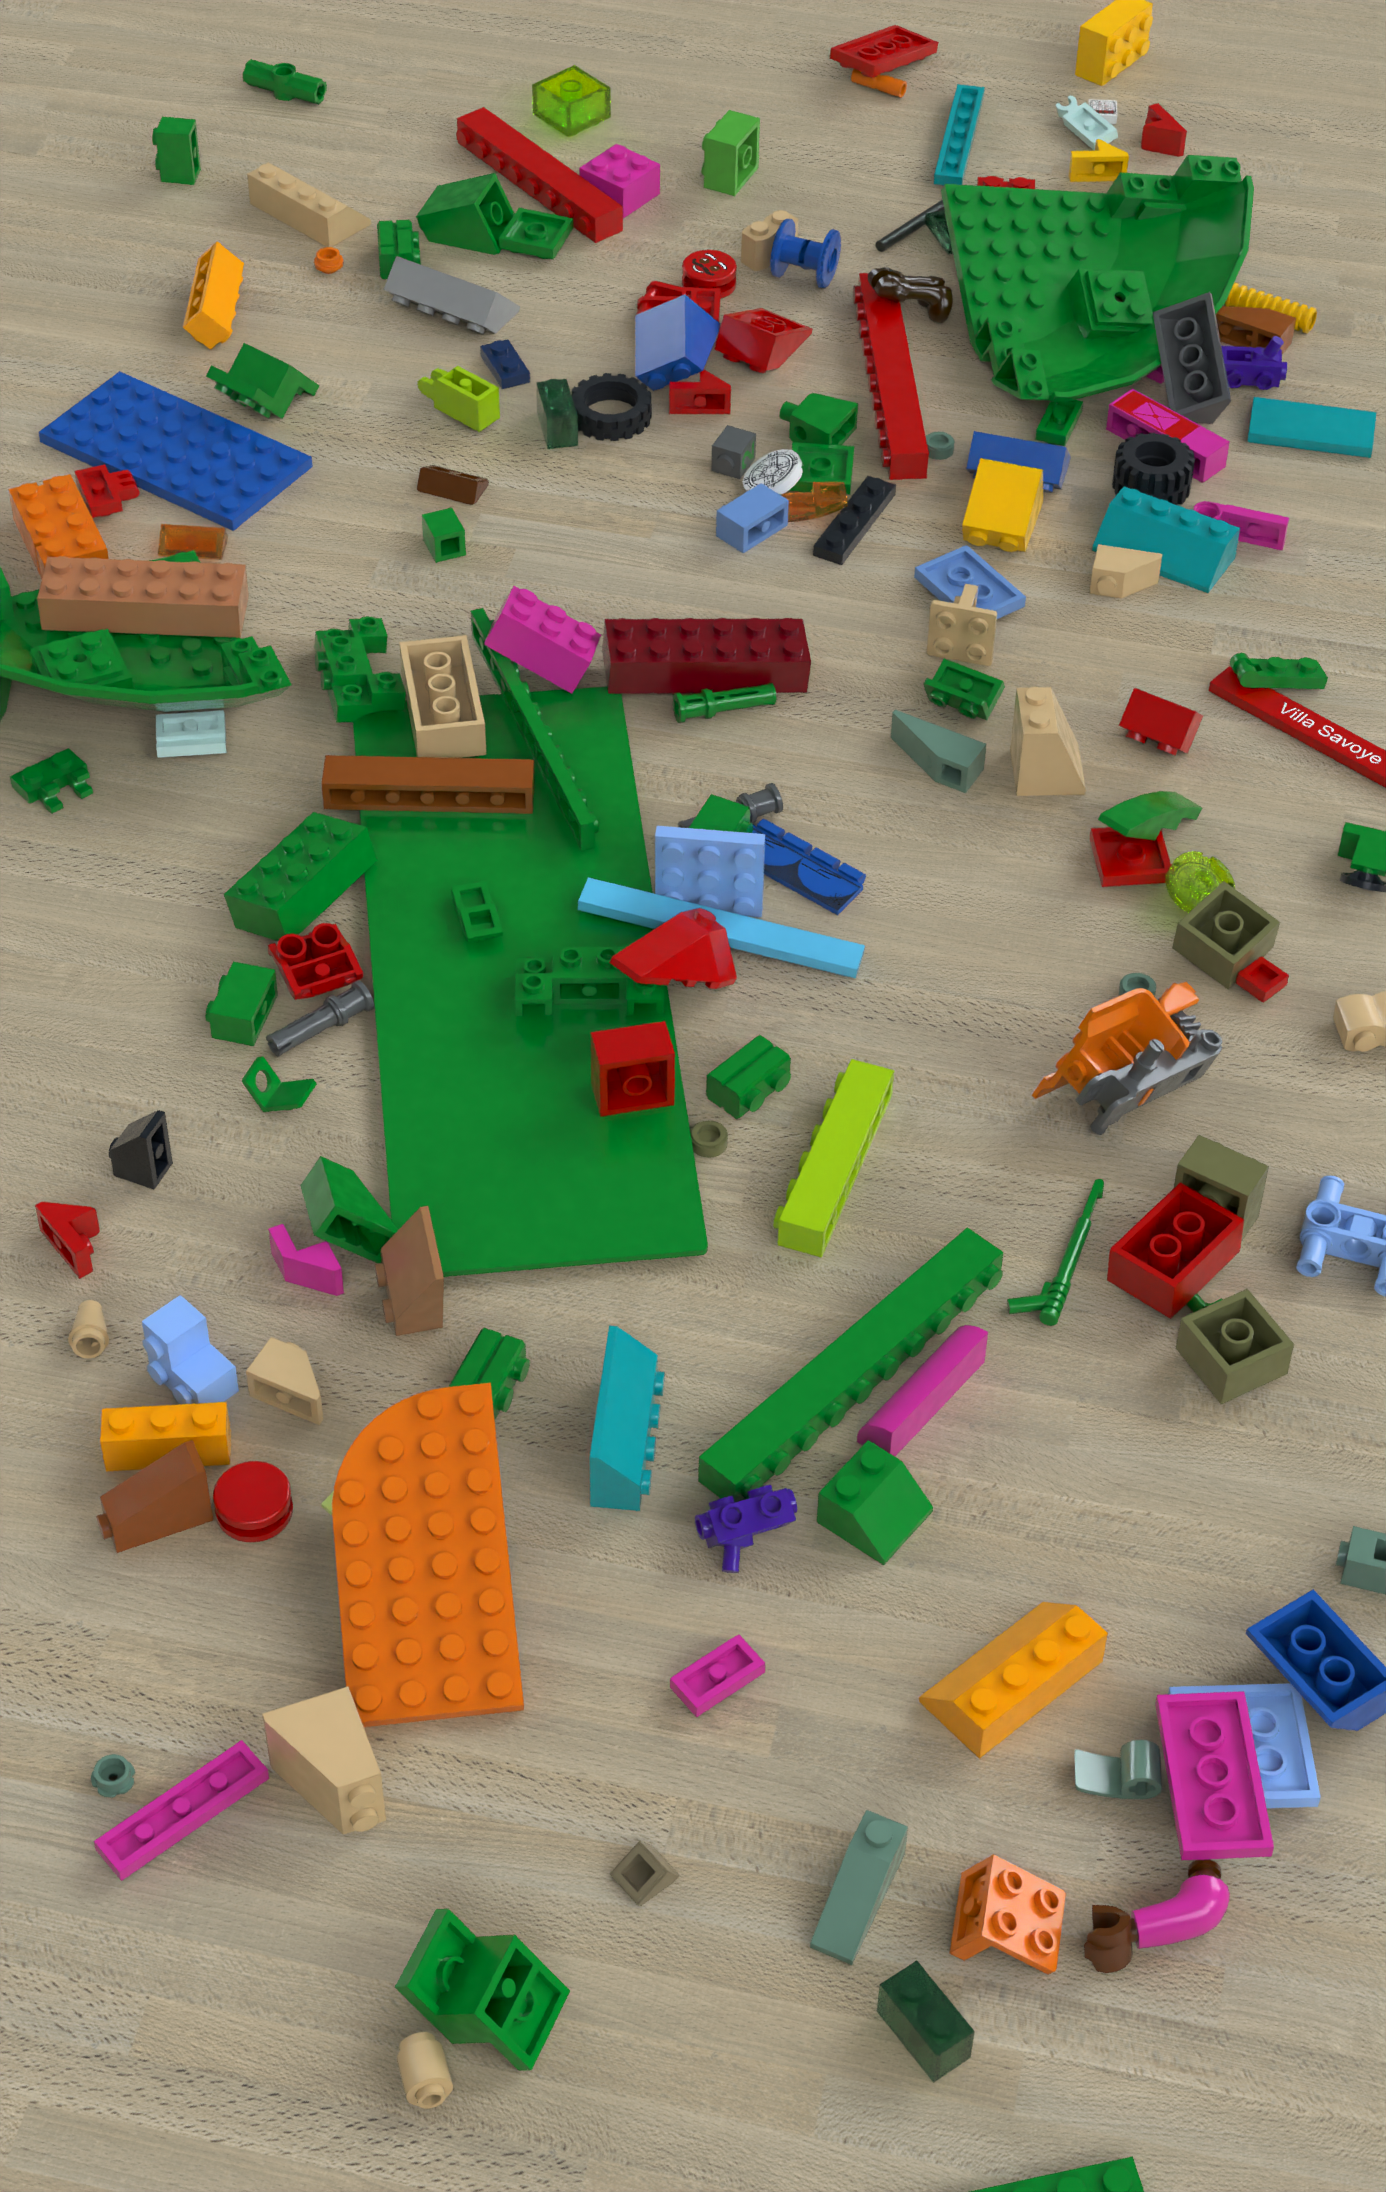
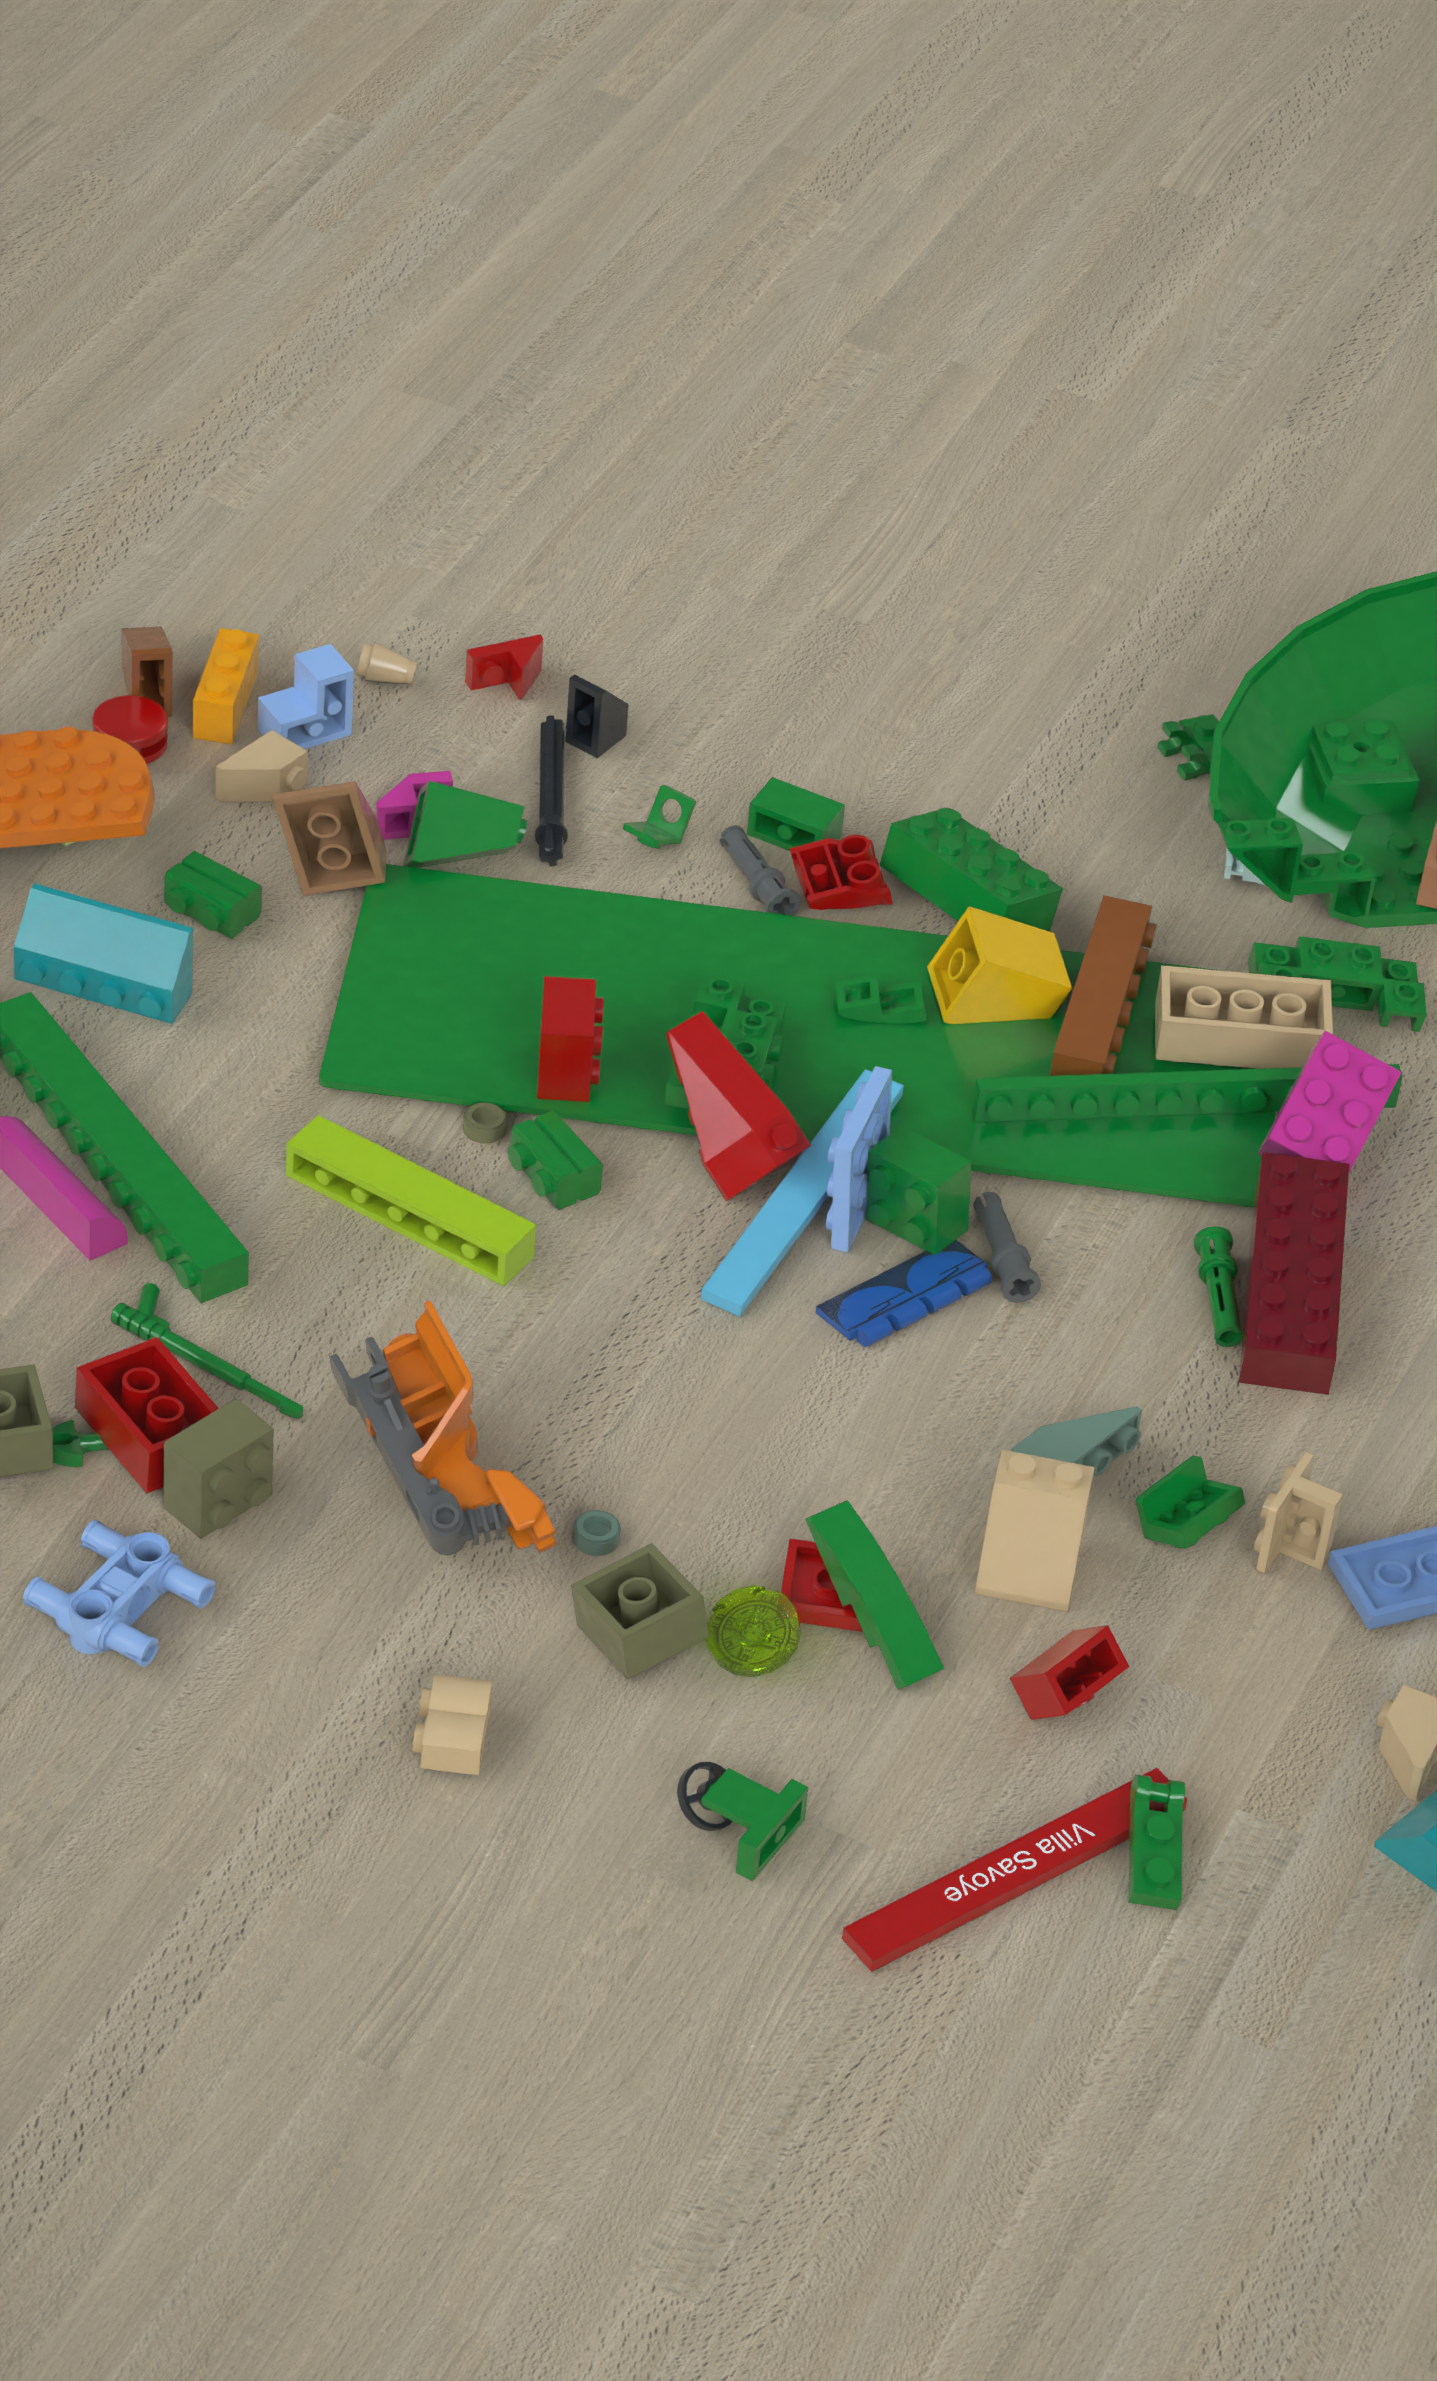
camera: 100 degrees right, 5 degrees down
red plate [1236,956,1289,1003] -> none
none -> black axle [535,715,568,866]
none -> yellow slope [927,906,1072,1024]

